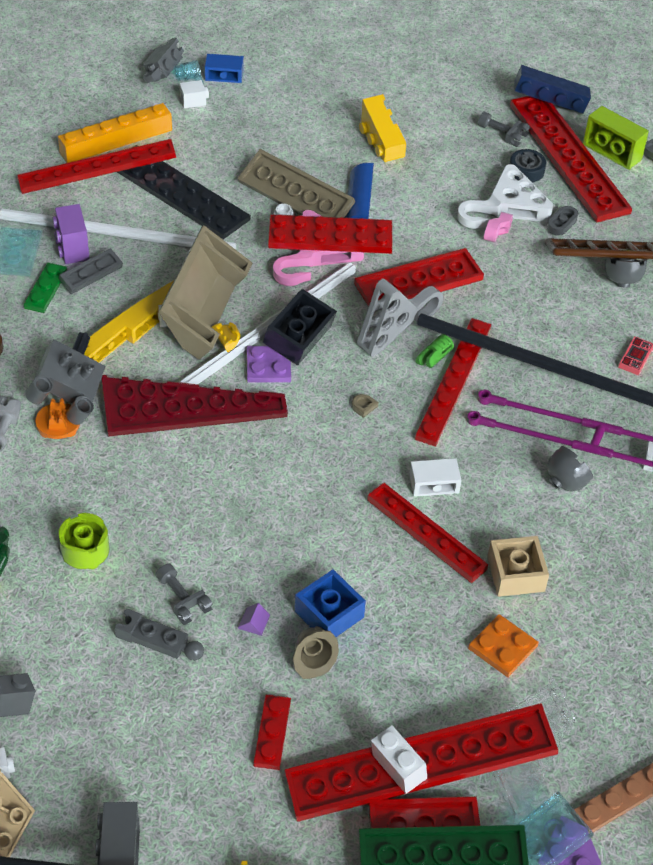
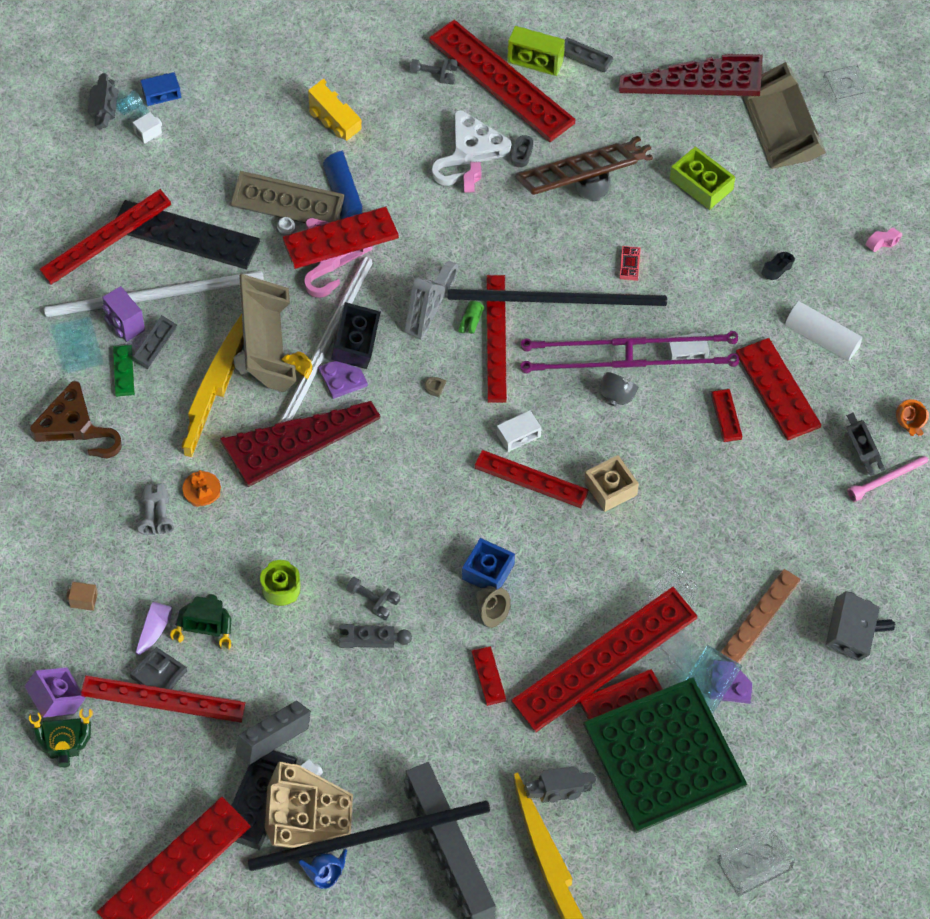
camera: 20 degrees left, 10 degrees up
dark grey piece [25,332,106,425] -> none
light orange brick [58,103,172,163] -> none
medium lavender slope [238,603,270,636] -> none
red plate [354,248,484,307] -> none
white brick [371,725,427,794] -> none
orange plate [468,614,539,677] -> none
black wheel [509,149,547,183] -> none
dark blue brick [514,65,591,114] -> none

